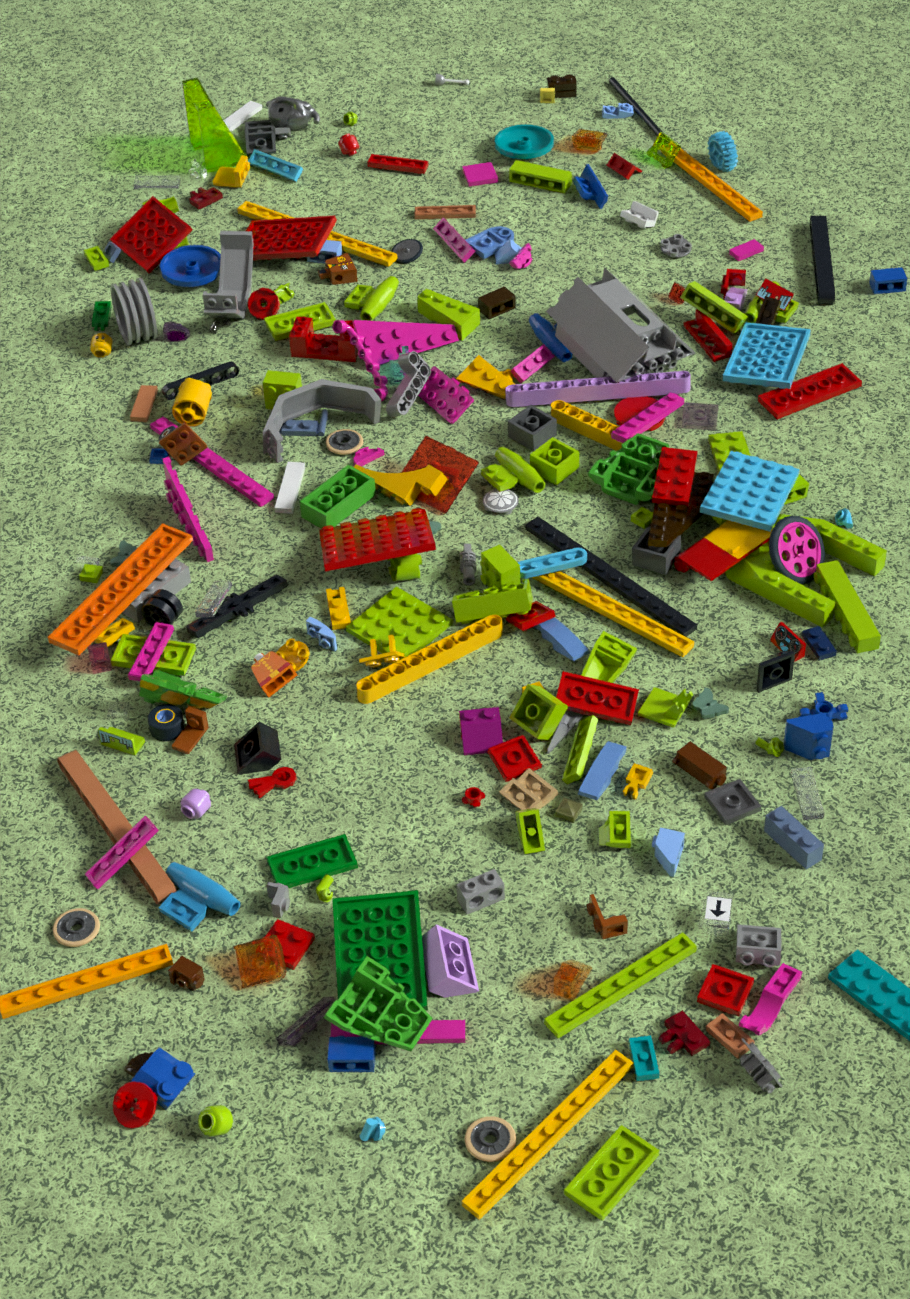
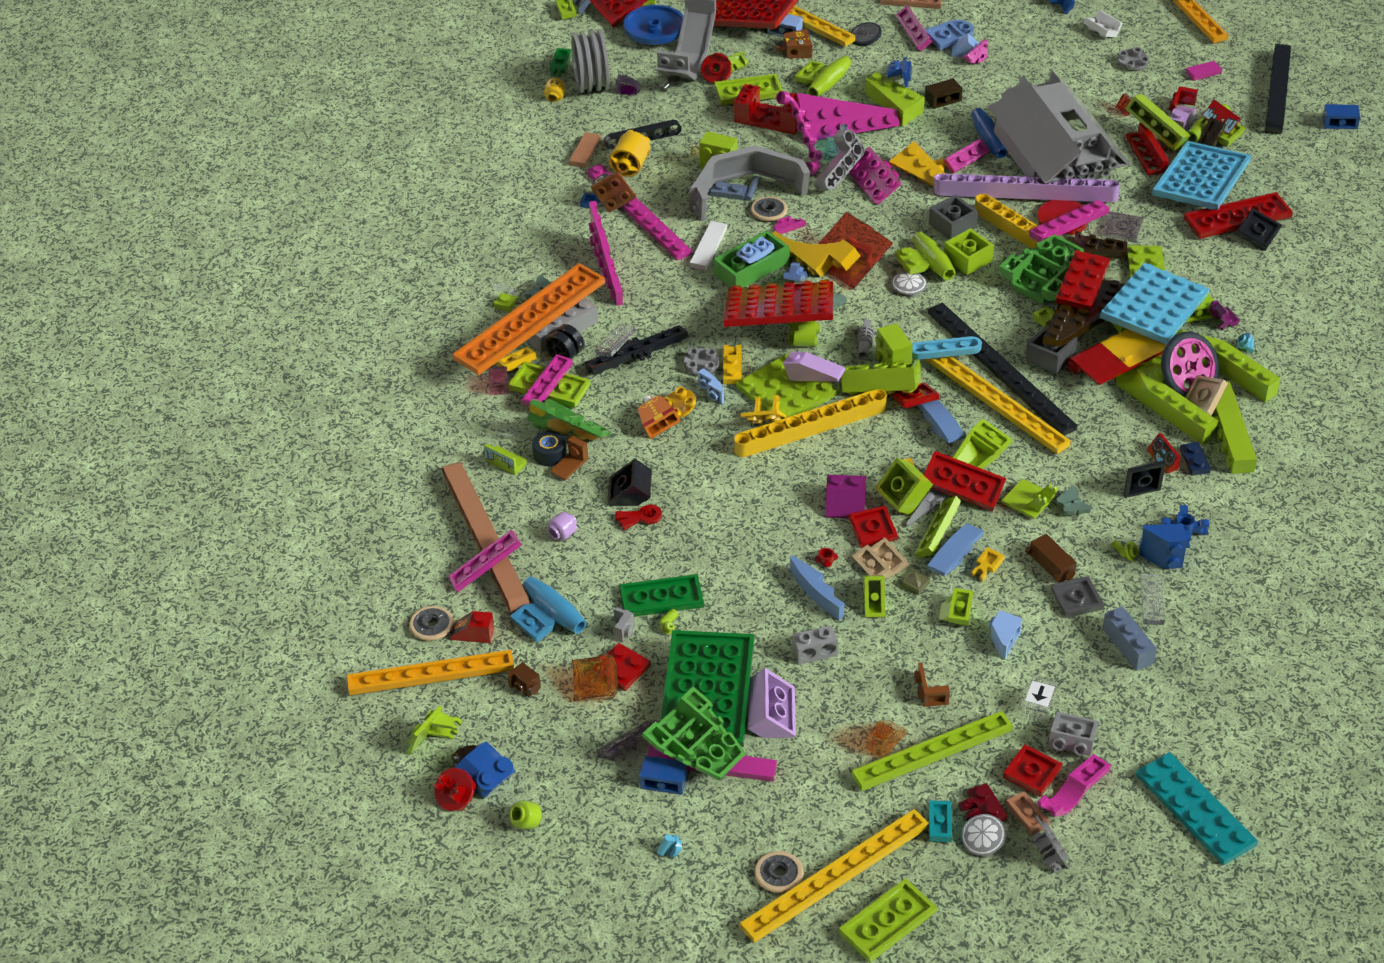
camera: 10 degrees right, 0 degrees up
none -> lime plate [407,705,462,755]
none -> red slope [450,611,494,643]
none -> light grey dish [683,347,720,375]
none -> light blue slope [736,236,775,263]
none -> medium blue plate [783,262,808,281]
none -> lavender slope [783,351,845,382]
none -> medium blue slope [790,555,844,620]
none -> blue bracket [887,57,912,87]
none -> dish [961,814,1007,858]
none -> dark brown wing [1075,231,1127,258]
none -> tan plate [1185,375,1228,416]
none -> magenta piece [1209,300,1241,330]
none -> black plate [1235,208,1282,251]

